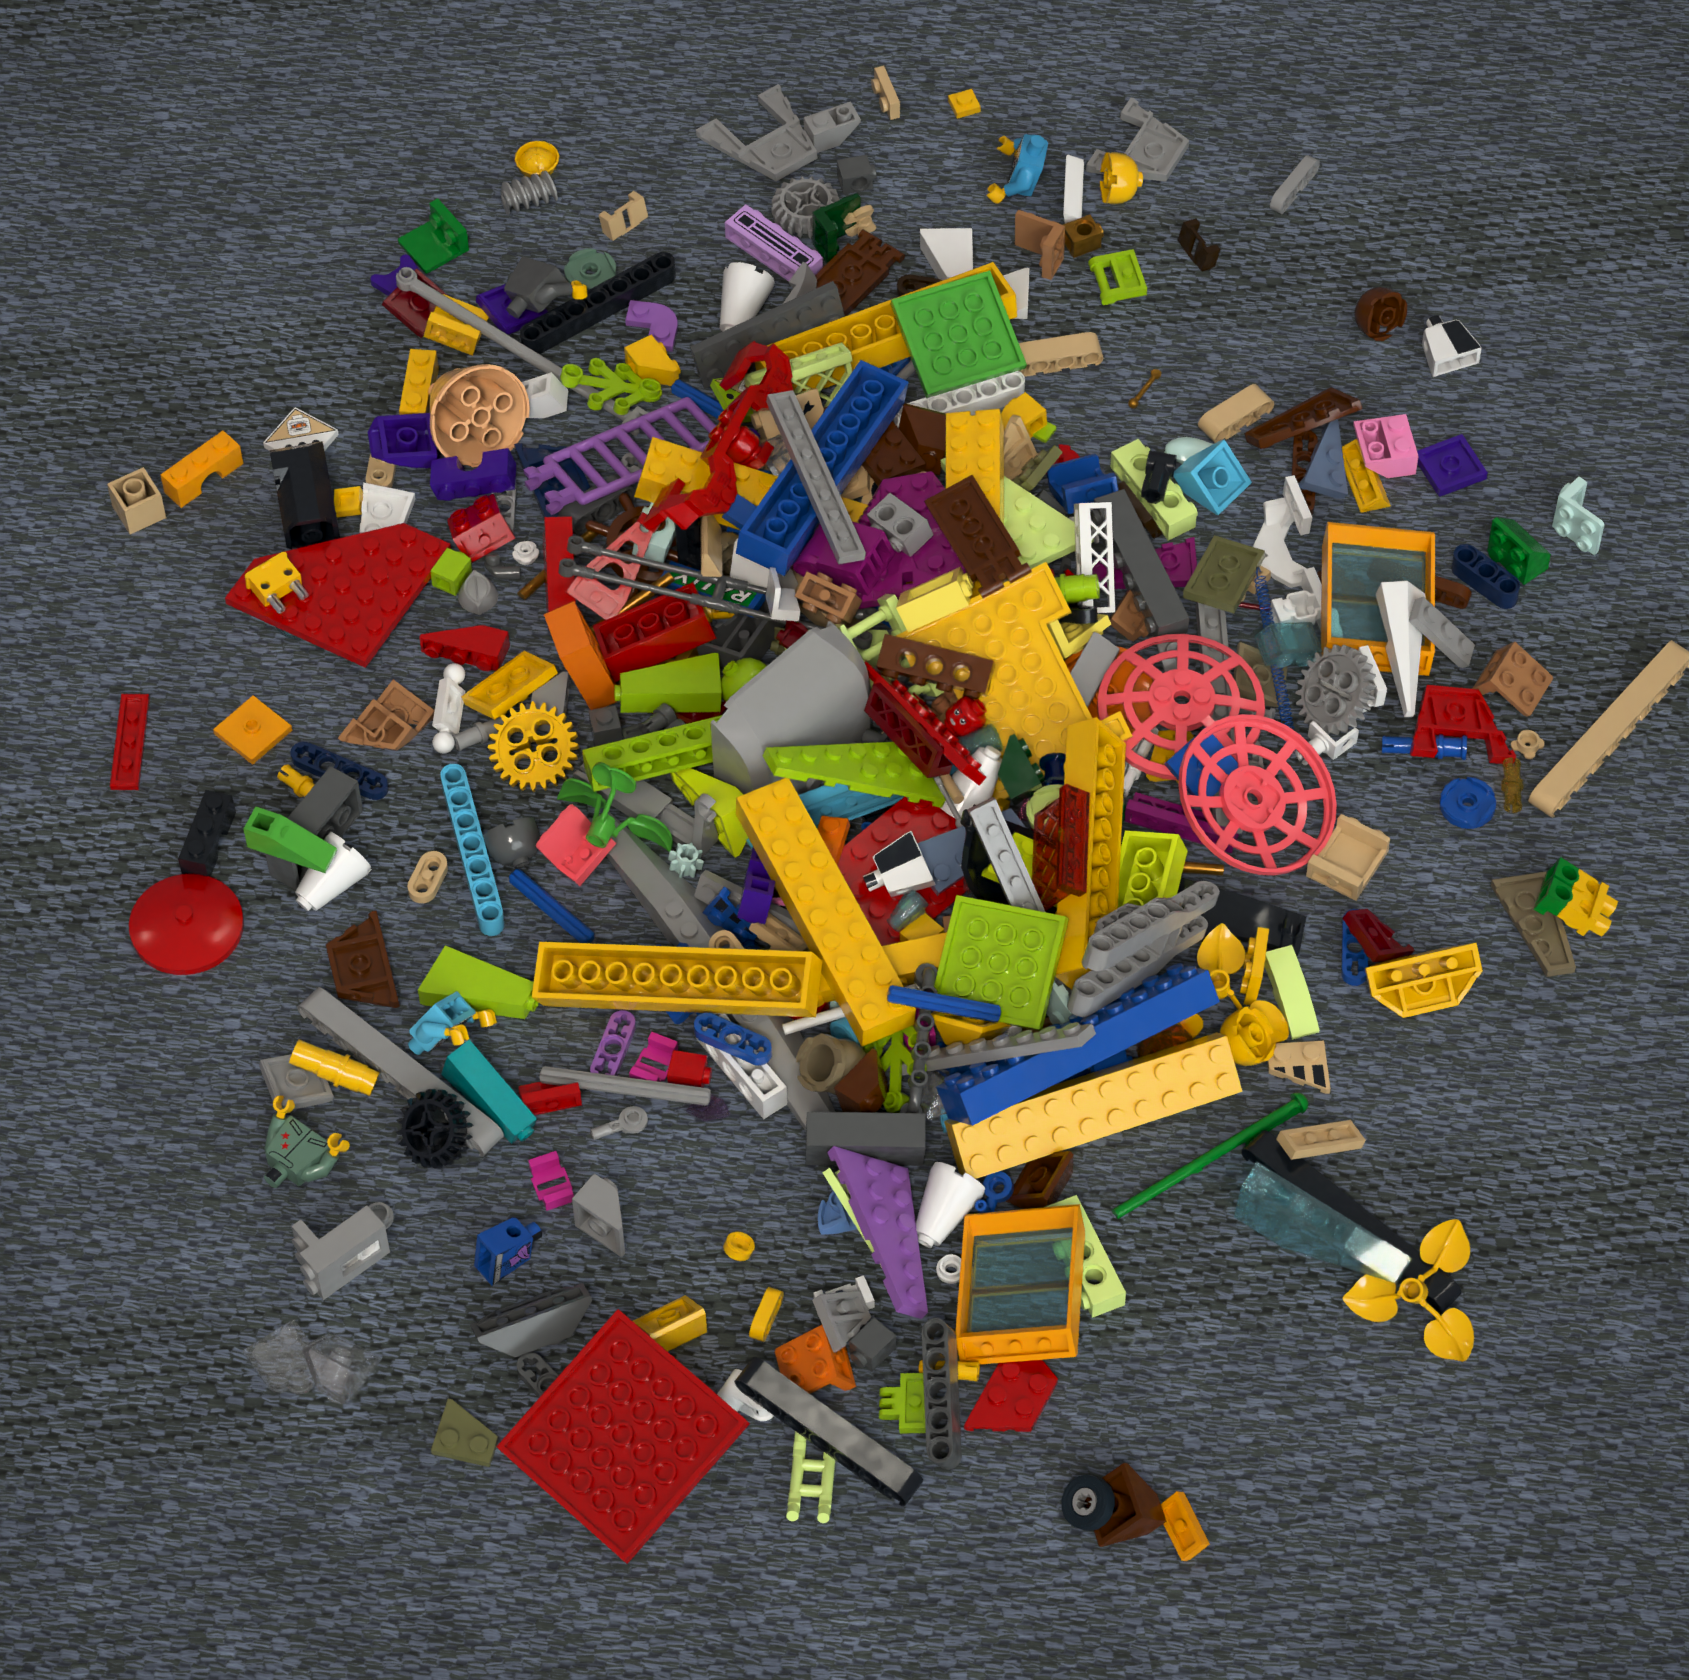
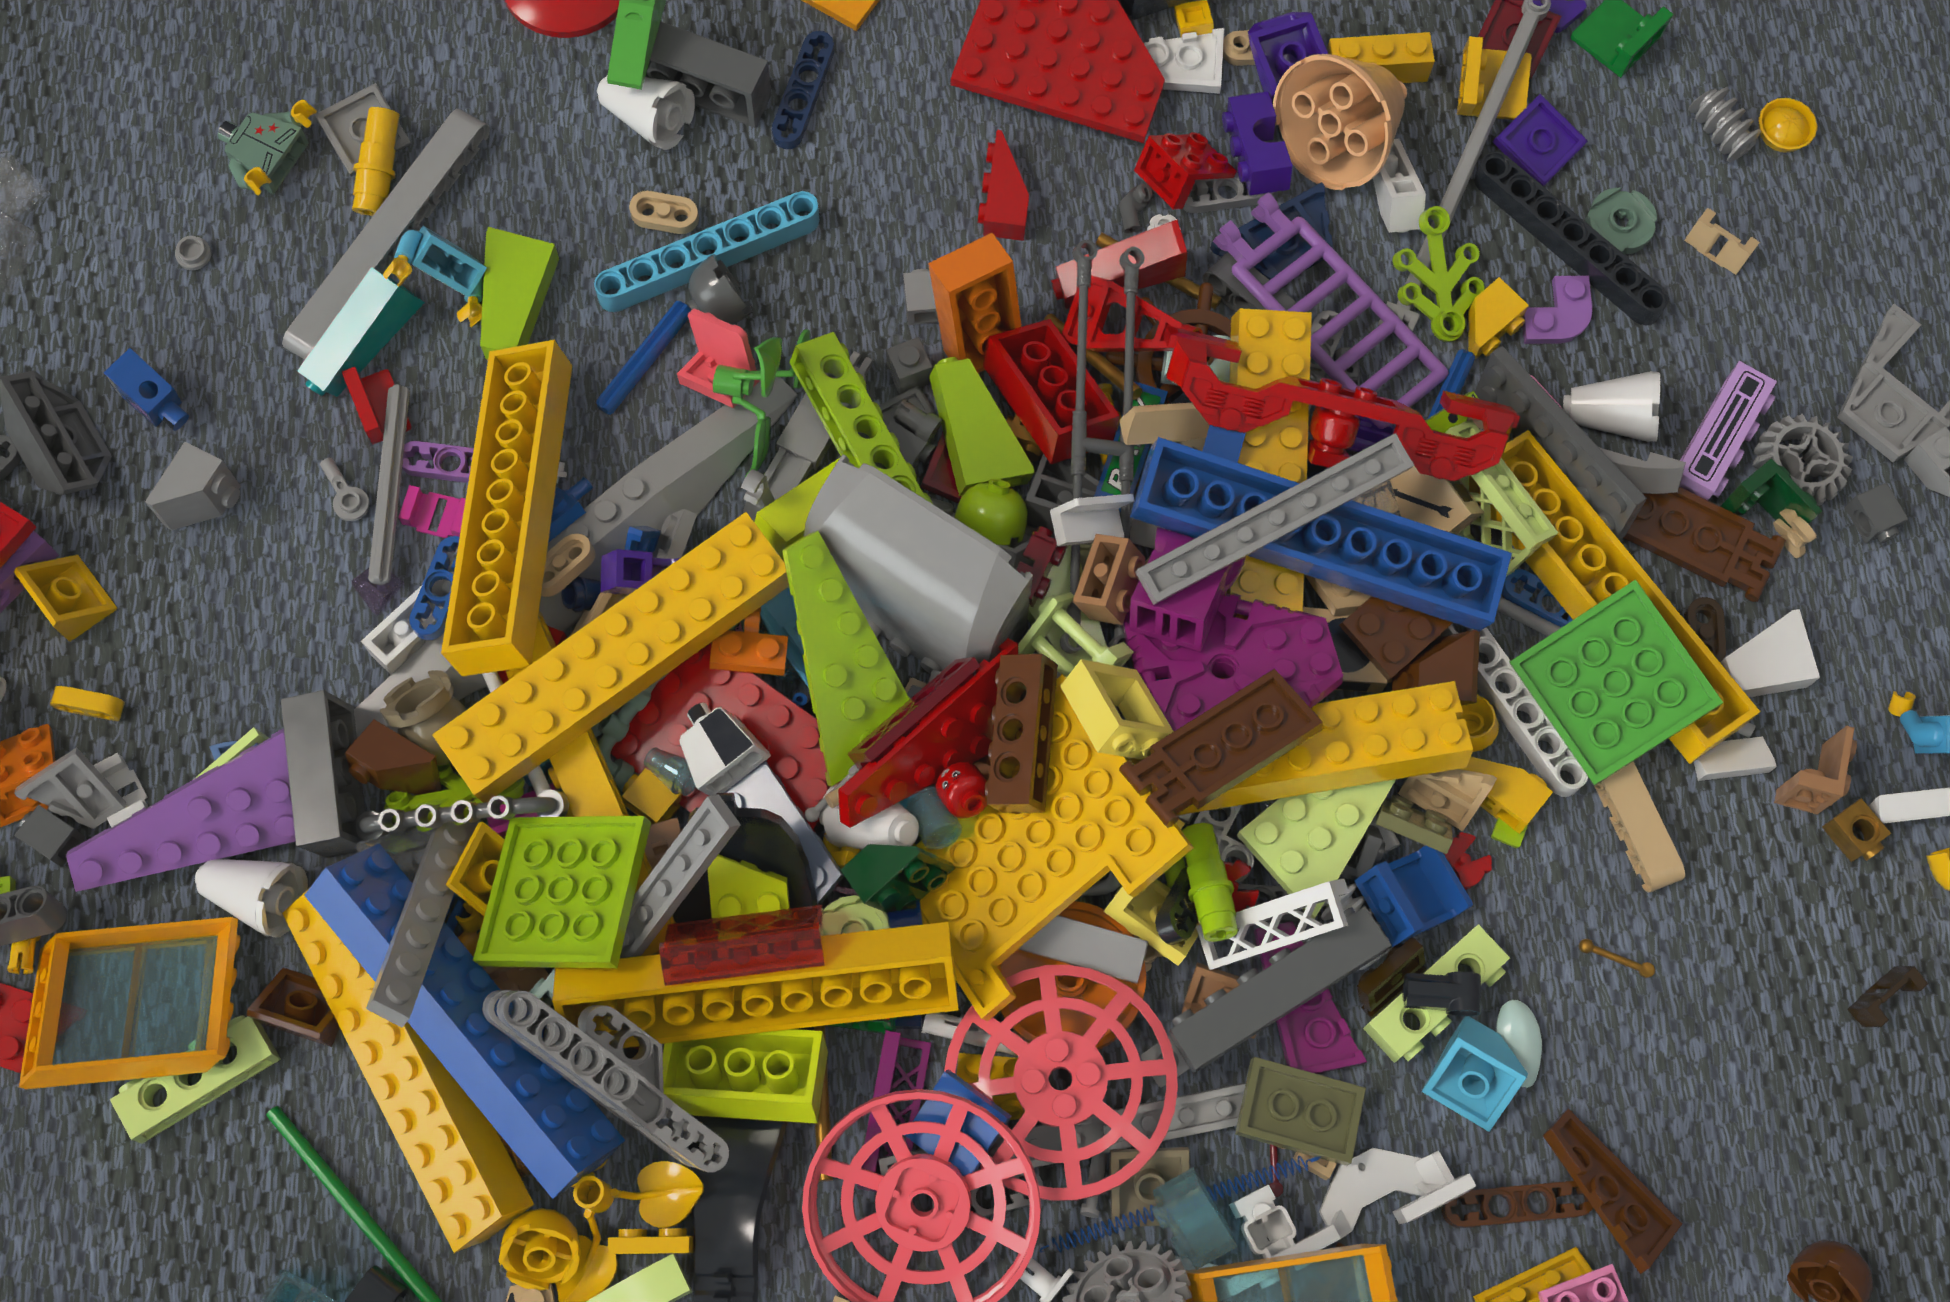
camera: 75 degrees right, 15 degrees up
yellow pin [277,764,315,797] -> none
light grey brick [291,1205,390,1300] -> none
reddish brown wing [326,911,400,1008] -> none
medium nougat slope [338,679,435,751] -> none
black gear [396,1089,473,1169] -> none
lime brick [431,548,472,596] -> none
white plate [432,663,465,754] -> none
light grey pin [452,717,504,751] -> none
light grey hat [458,570,499,615] -> none
yellow plate [461,651,558,720] -> none
yellow gear [488,701,579,792] -> none
dark grey torso [504,256,587,318] -> none
dark pink piece [528,1151,574,1211] -> none
red brick [667,1050,712,1088] -> none
light aqua gear [668,843,704,878] -> none
yellow tile [723,1232,755,1261] -> none
light grey brick [867,493,933,557] -> none
blue axle [887,985,1001,1022] -> none
white plate [936,1254,961,1284] -> none
blue plate [975,1171,1014,1213] -> none
lime plate [1088,249,1147,305] -> none
tan beam [1198,384,1274,443] -> none
sand blue wing [1299,419,1348,499] -> none

